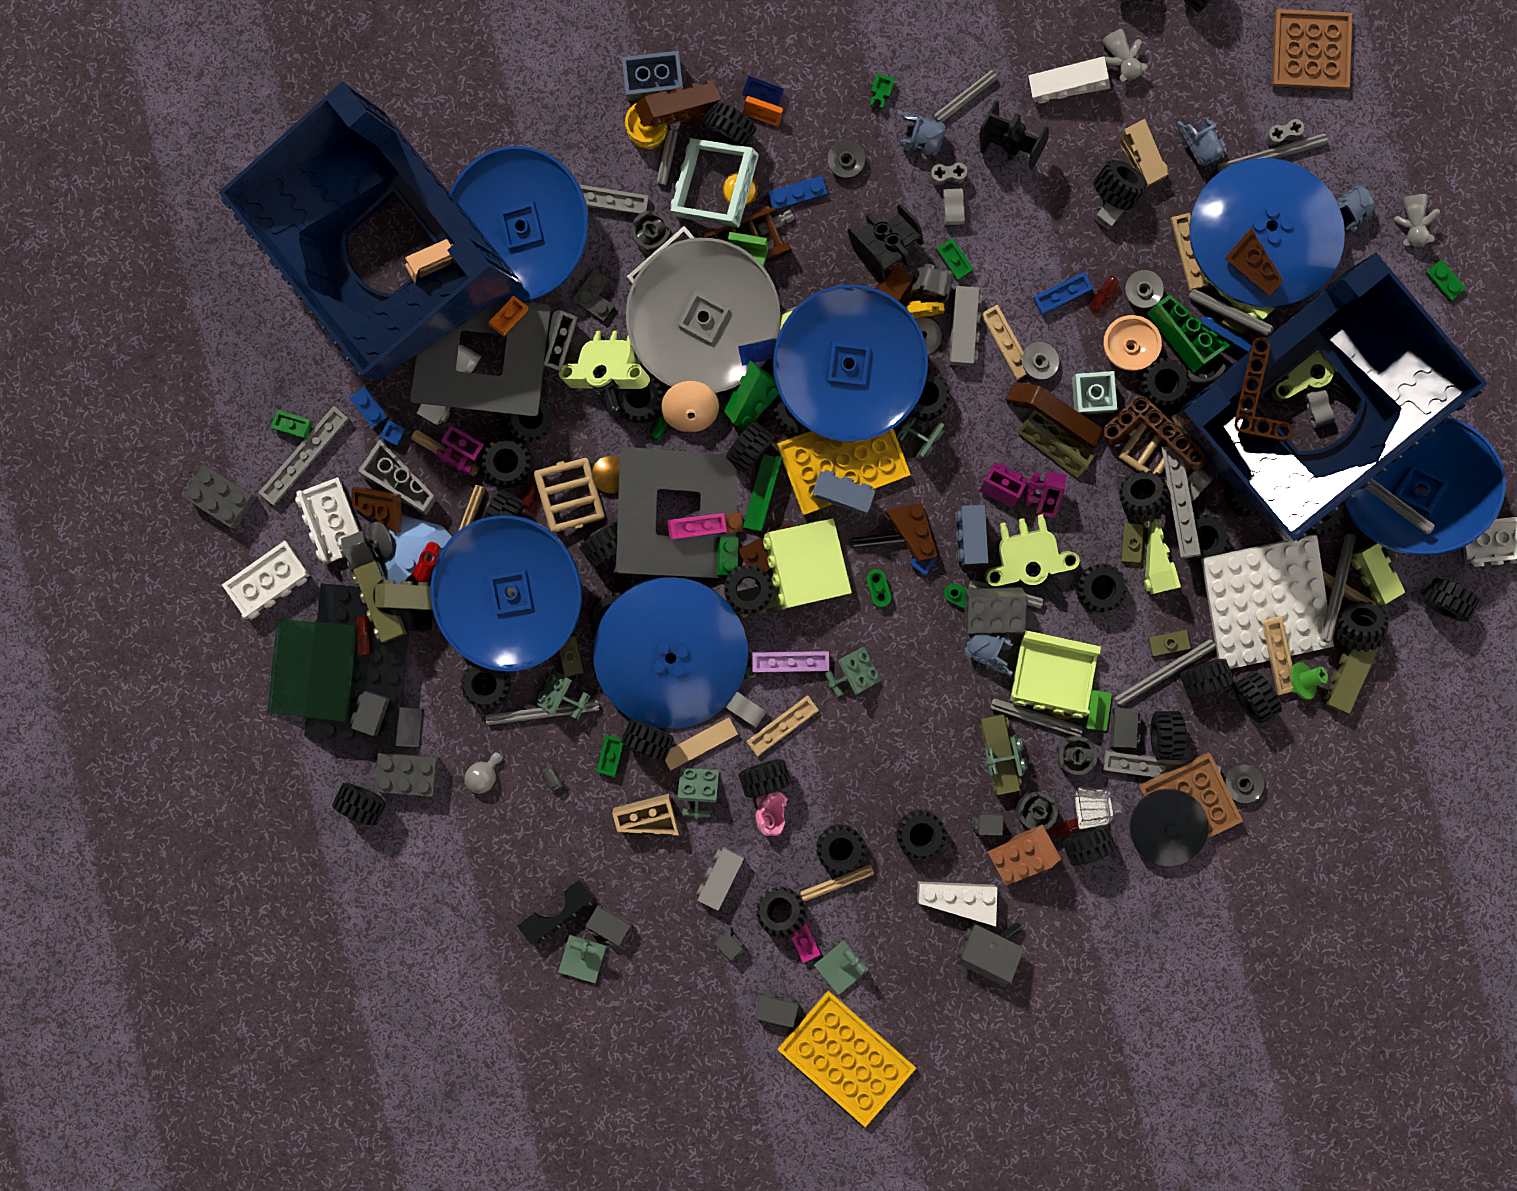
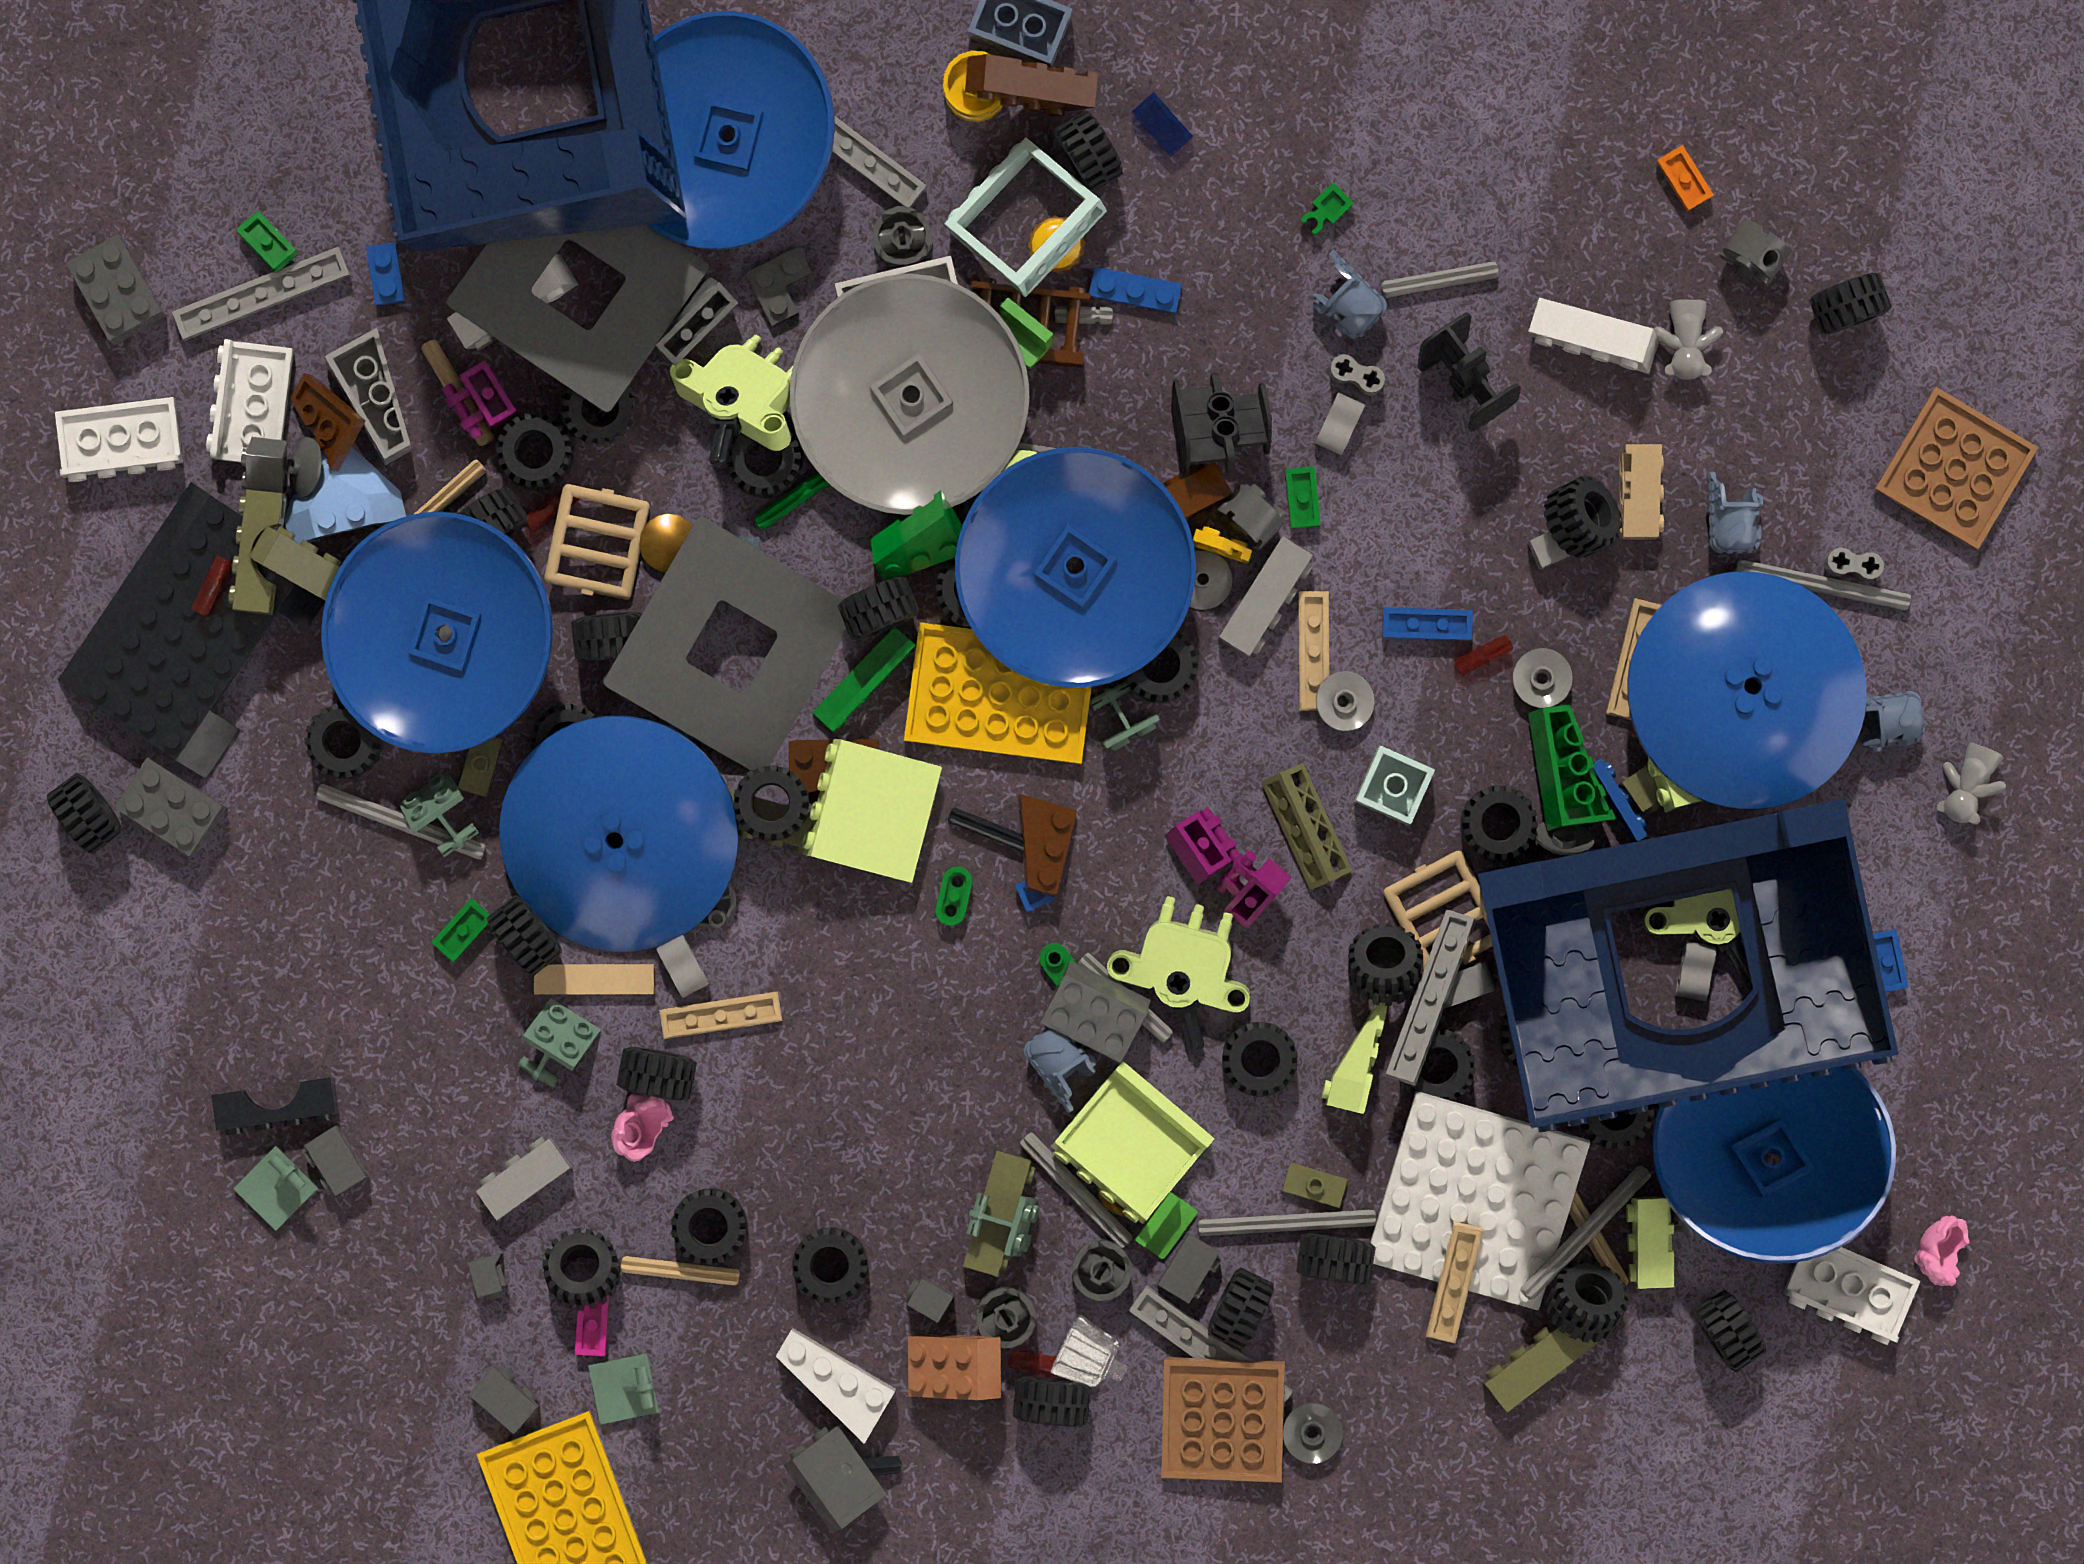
camera: 20 degrees right, 0 degrees up
clear green piece [267,619,357,721] -> none
dark grey brick [351,691,390,736] -> none
blue plate [380,420,407,446] -> none
light nougat window [405,239,456,283] -> none
red piece [413,542,442,582] -> none
light grey hair [464,752,503,794] -> none
orange plate [489,296,529,336] -> none
dark grey pin [541,765,563,791] -> none
tan wedge [612,794,679,836] -> none
light grey axle [657,129,678,186] -> none
light nougat dish [662,381,719,432] -> none
dark pink plate [667,513,727,540] -> none
green plate [717,537,739,576] -> none
dark orange plate [723,512,743,534] -> none
clear blue plate [738,338,776,366] -> none
orange plate [743,96,783,127] -> none
lavender plate [752,651,829,672] -> none
sand blue brick [812,470,875,516] -> none
sand green plate [824,647,881,697] -> none
dark grey dish [827,140,865,178] -> none
sand blue brick [955,505,988,566] -> none
reddish brown beam [1005,382,1104,448] -> none
light nougat dish [1103,315,1162,371] -> none
reddish brown beam [1104,396,1205,470] -> none
olive plate [1121,523,1144,563] -> none
black dish [1129,789,1209,866] -> none
light grey axle [1189,289,1274,336] -> none
reddish brown wing [1224,227,1283,296] -> none
black tyre [1233,671,1282,724] -> none
reddish brown beam [1234,337,1293,441] -> none
bright green piece [1290,662,1328,700] -> none
light grey axle [1365,478,1434,534] -> none
green plate [1425,259,1466,301] -> none

